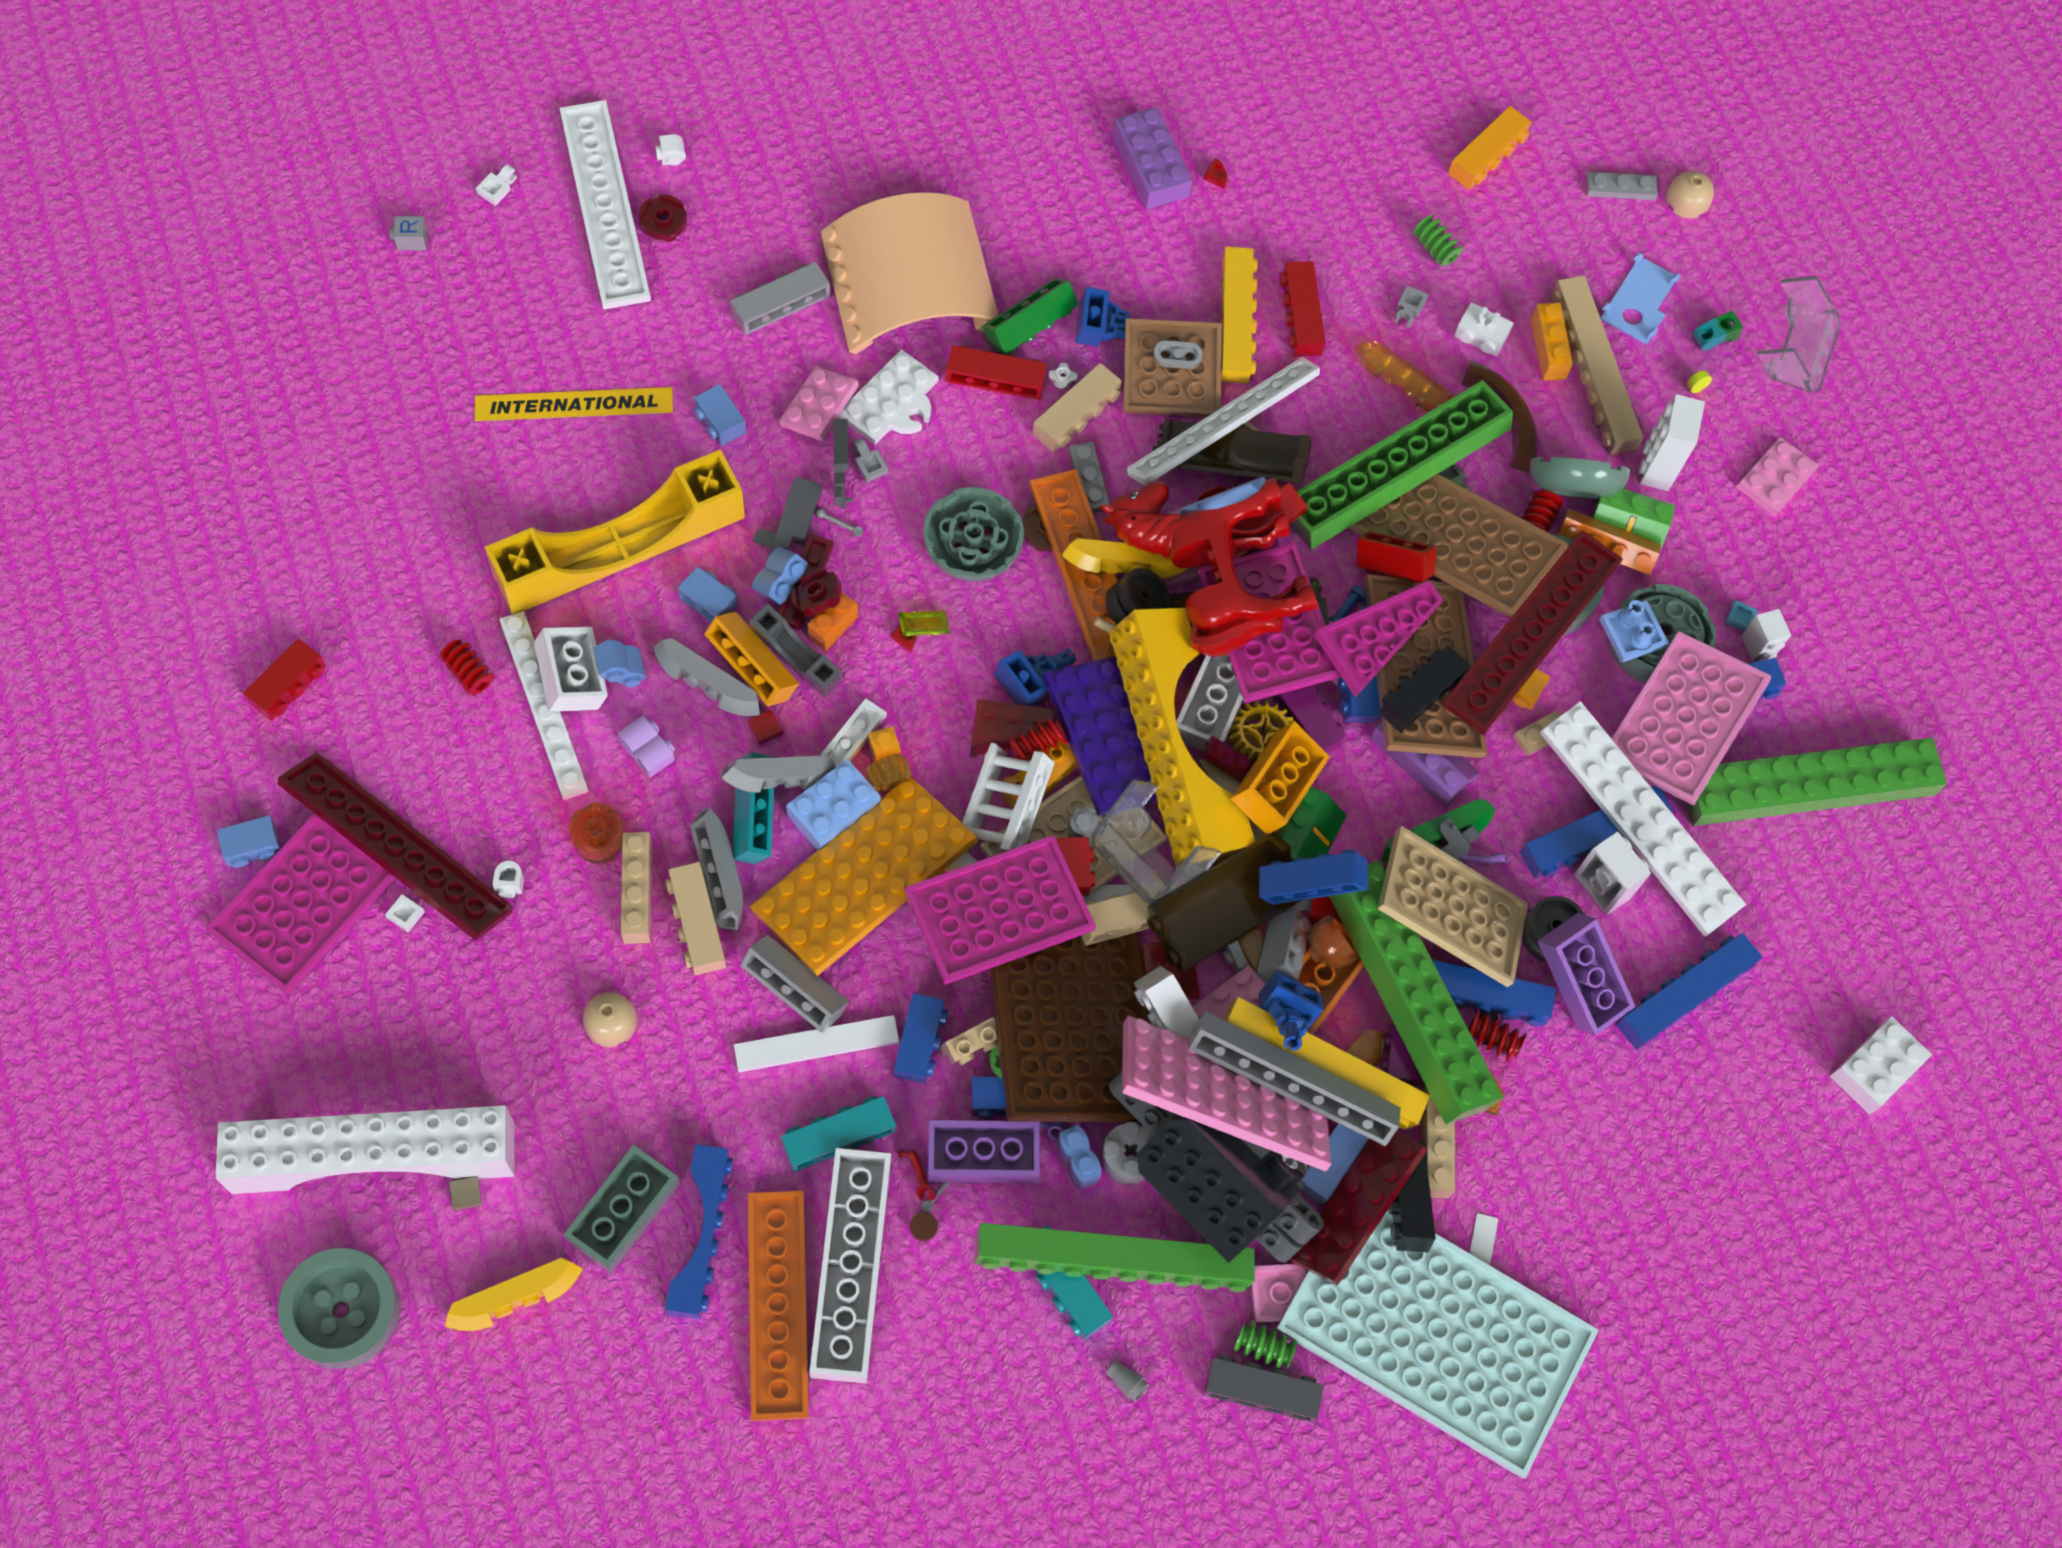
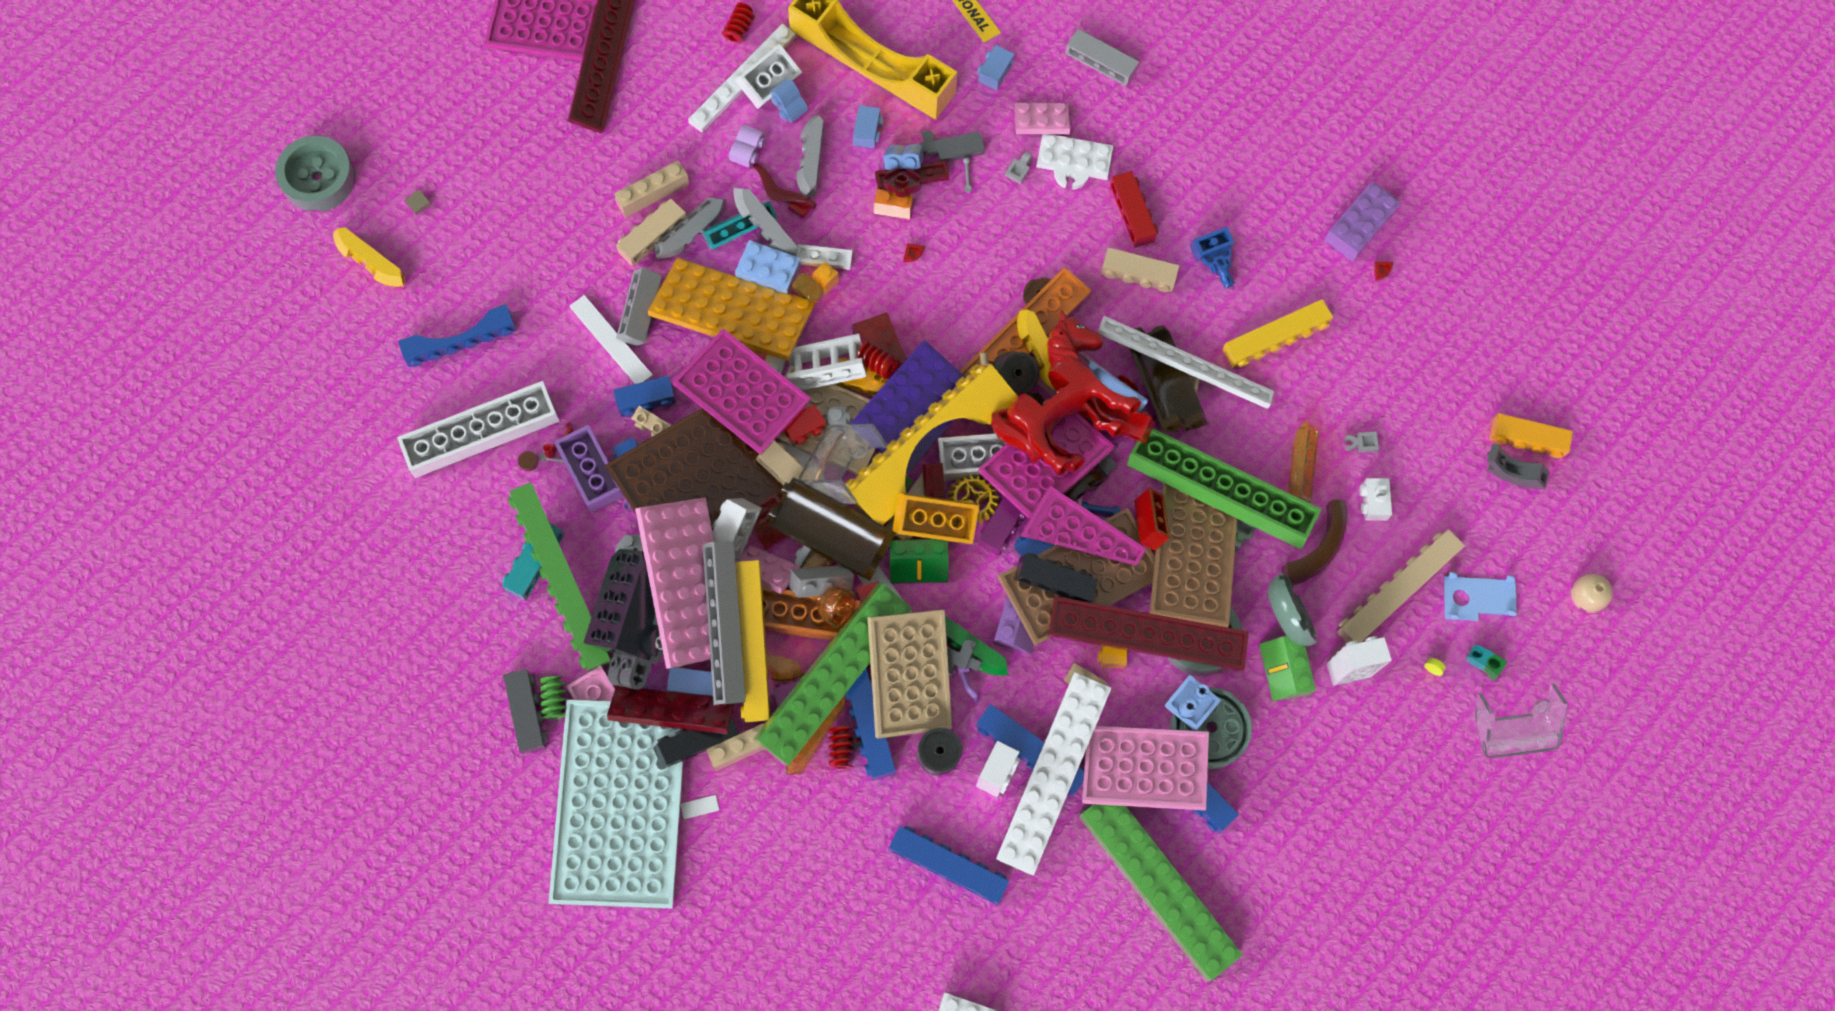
camera: 65 degrees right, 5 degrees up
white arch [216,1106,514,1194] -> none
white plate [385,894,425,932] -> none
white plate [493,861,524,898] -> none
sand green brick [563,1144,680,1274] -> none
clear orange brick [569,803,625,863] -> none
tan cylinder [582,991,638,1047] -> none
light orange brick [705,611,799,707] -> none
orange plate [748,1191,809,1422] -> none
dark grey arch [750,603,842,698] -> none
teal brick [781,1096,896,1173] -> none
light nougat panel [820,193,998,354] -> none
dark grey piece [833,419,853,509] -> none
clear neon green tile [898,611,950,636] -> none
sand green brick [924,487,1024,581] -> none
green brick [982,277,1079,355] -> none
blue brick [993,648,1076,714] -> none
white plate [1048,363,1078,389] -> none
medium blue brick [1058,1125,1101,1190] -> none
light grey plate [1069,442,1109,513] -> none
light grey cone [1106,1361,1149,1402] -> none
medium nougat plate [1123,318,1222,417] -> none
light grey plate [1153,340,1203,369] -> none
blue brick [1258,970,1324,1051] -> none
blue brick [1259,850,1368,905] -> none
red brick [1279,261,1326,357] -> none
bright green piece [1413,215,1464,266] -> none
red piece [1522,490,1564,532] -> none
light orange brick [1531,303,1573,381] -> none
medium lavender brick [1538,913,1636,1036] -> none
orange brick [1558,508,1661,575] -> none
light grey plate [1586,172,1658,200] -> none
medium azure tile [1724,600,1758,632] -> none
bright pink plate [1736,437,1819,516] -> none
white brick [1741,609,1791,662] -> none
none -> dark red piece [753,163,817,209]
none -> dark grey arch [1487,444,1550,489]

